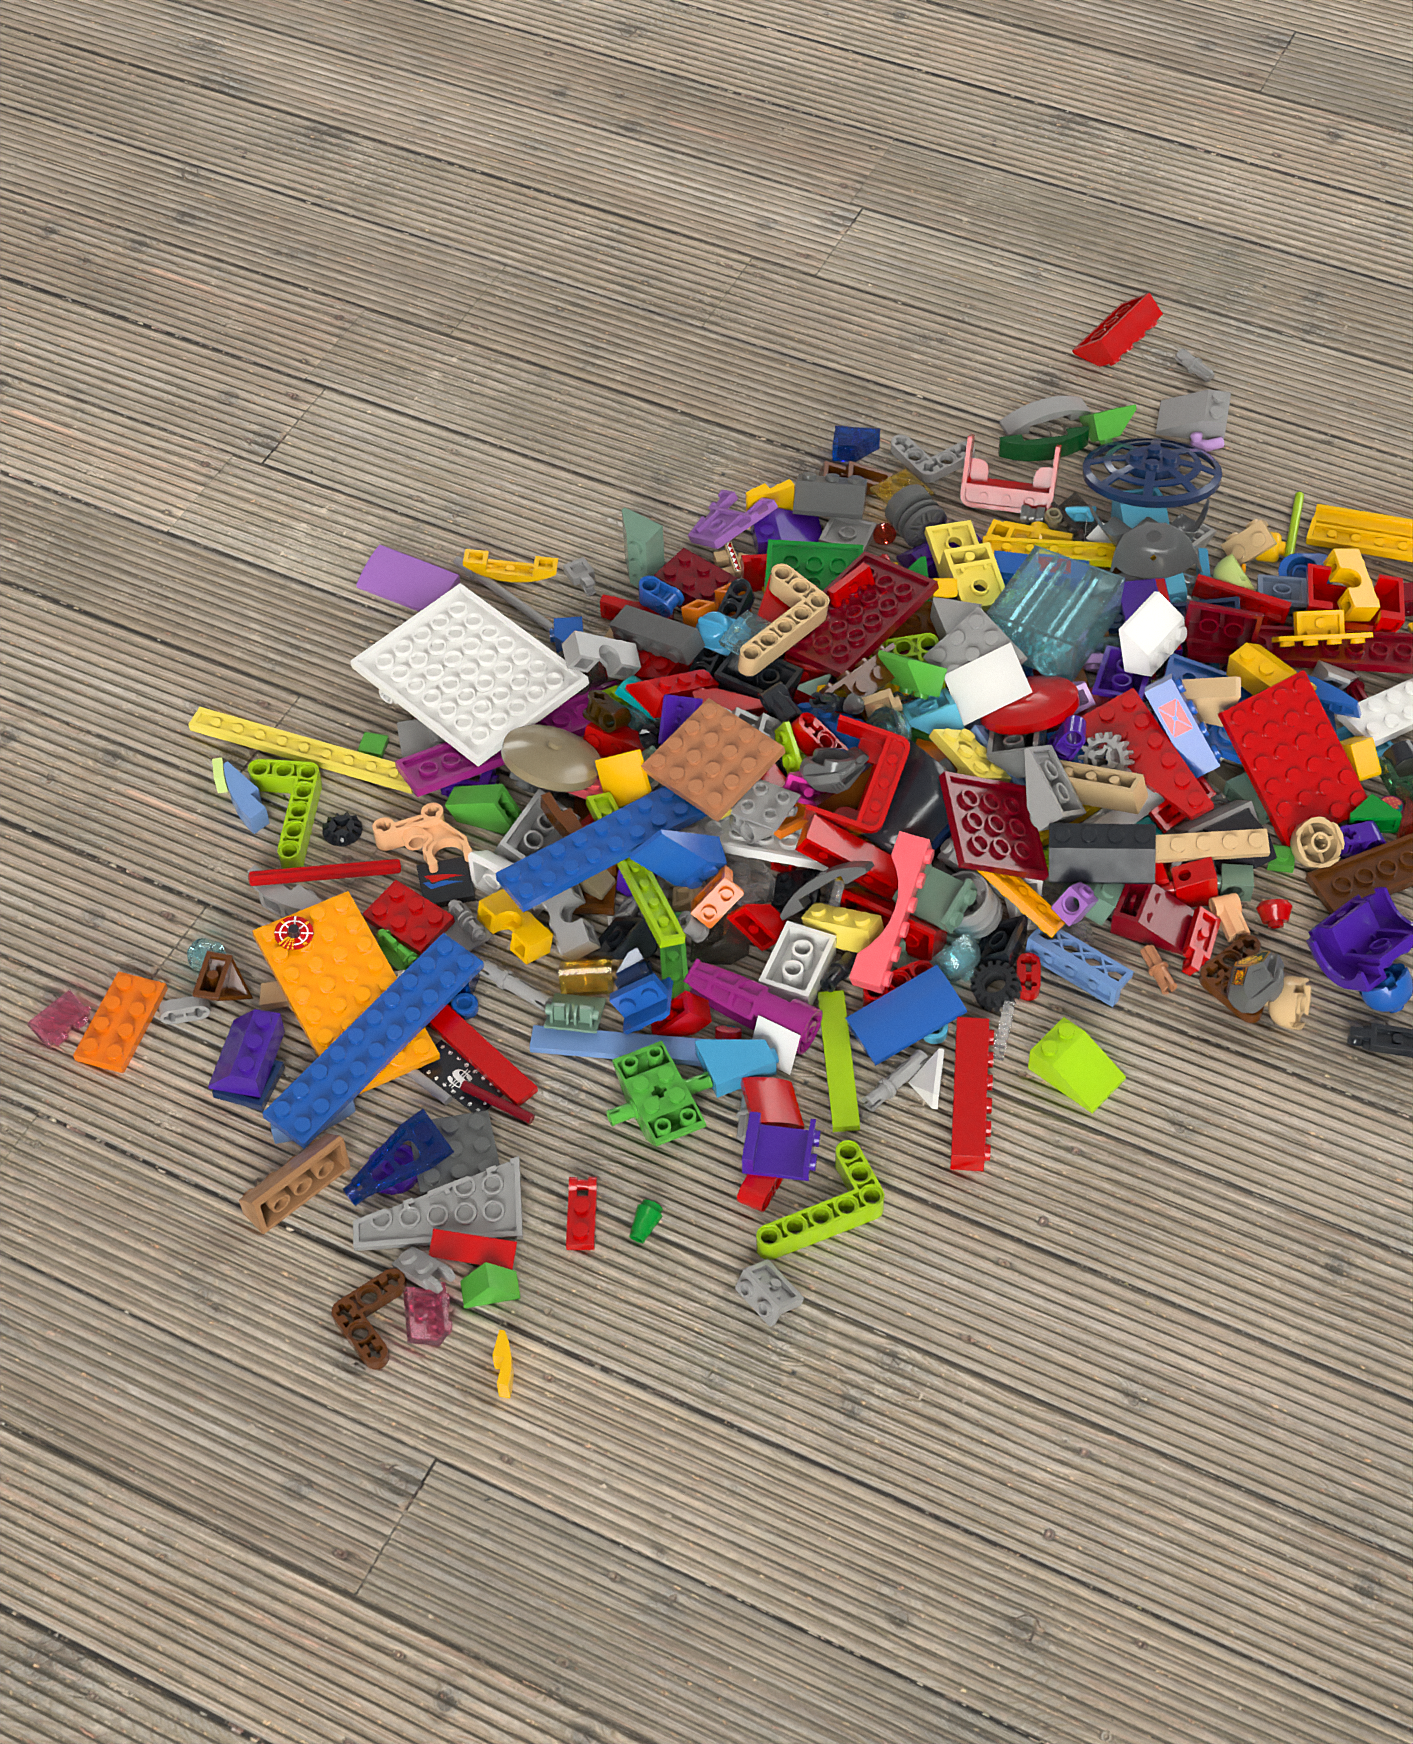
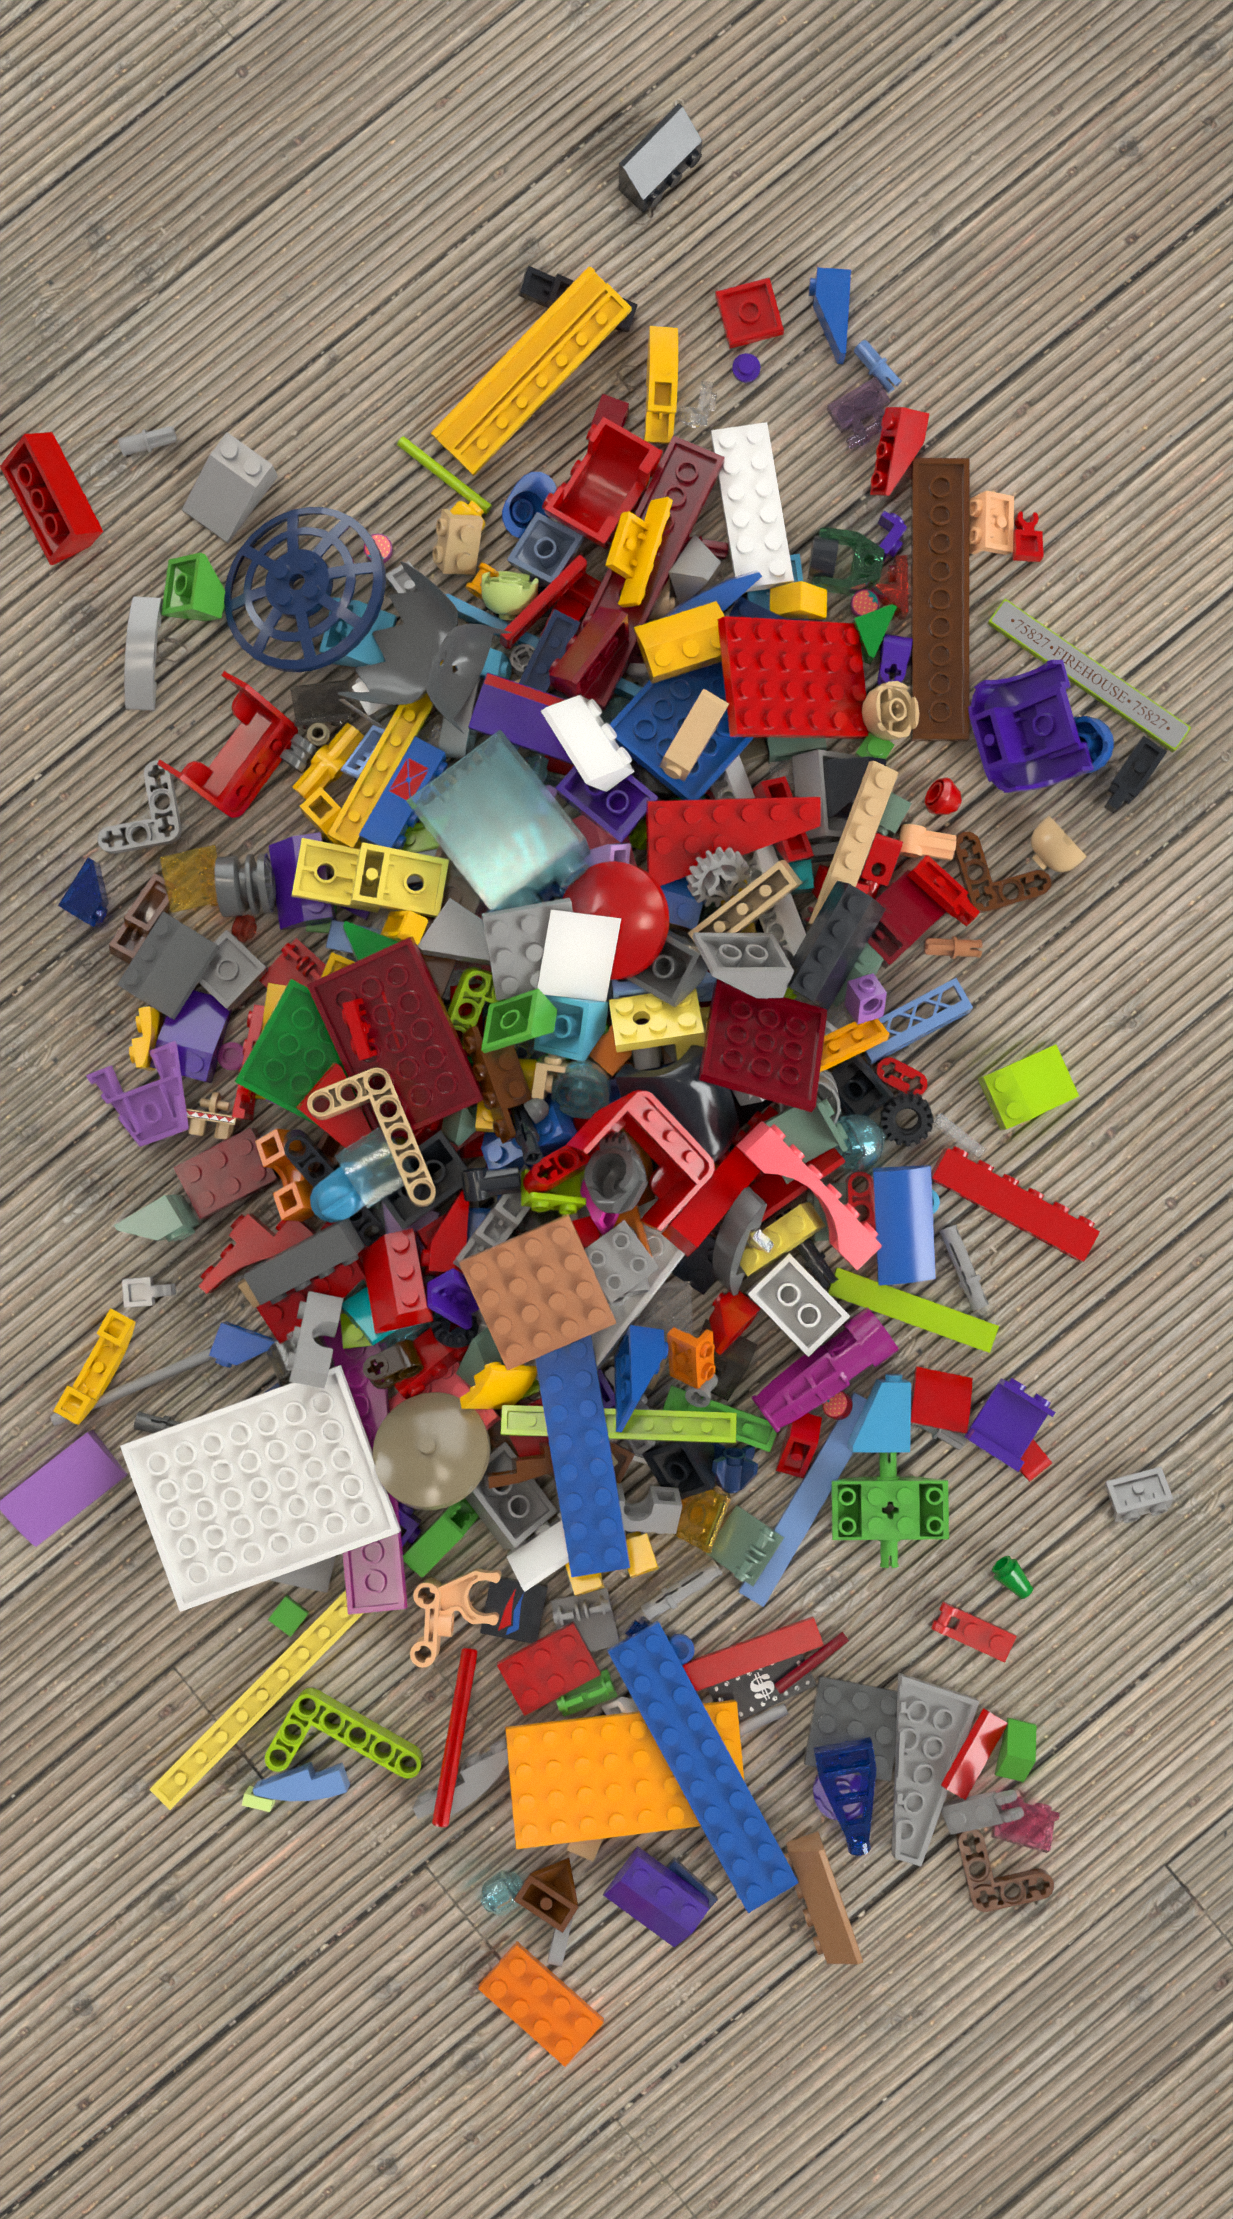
camera: 70 degrees left, 35 degrees up
clear pink bracket [27,990,92,1048] -> none
red piece [274,916,314,950] -> none
black gear [322,812,363,847] -> none
yellow slope [492,1330,514,1398] -> none
blue bracket [609,973,673,1035] -> none
blue piece [639,576,685,618] -> none
white sticker [752,1015,801,1075] -> none
lime beam [756,1140,885,1260] -> none
white slope [908,1049,944,1109] -> none
dark green slope [998,426,1089,461] -> none
dark purple piece [1046,715,1086,762] -> none
medium azure slope [1065,506,1097,522] -> none
brick [1144,673,1223,778] -> none
lavender arm [1190,432,1224,452] -> none
dark grey helmet [1226,951,1285,1013] -> none
yellow arch [1323,549,1380,621] -> none
none -> tile [364,533,393,563]

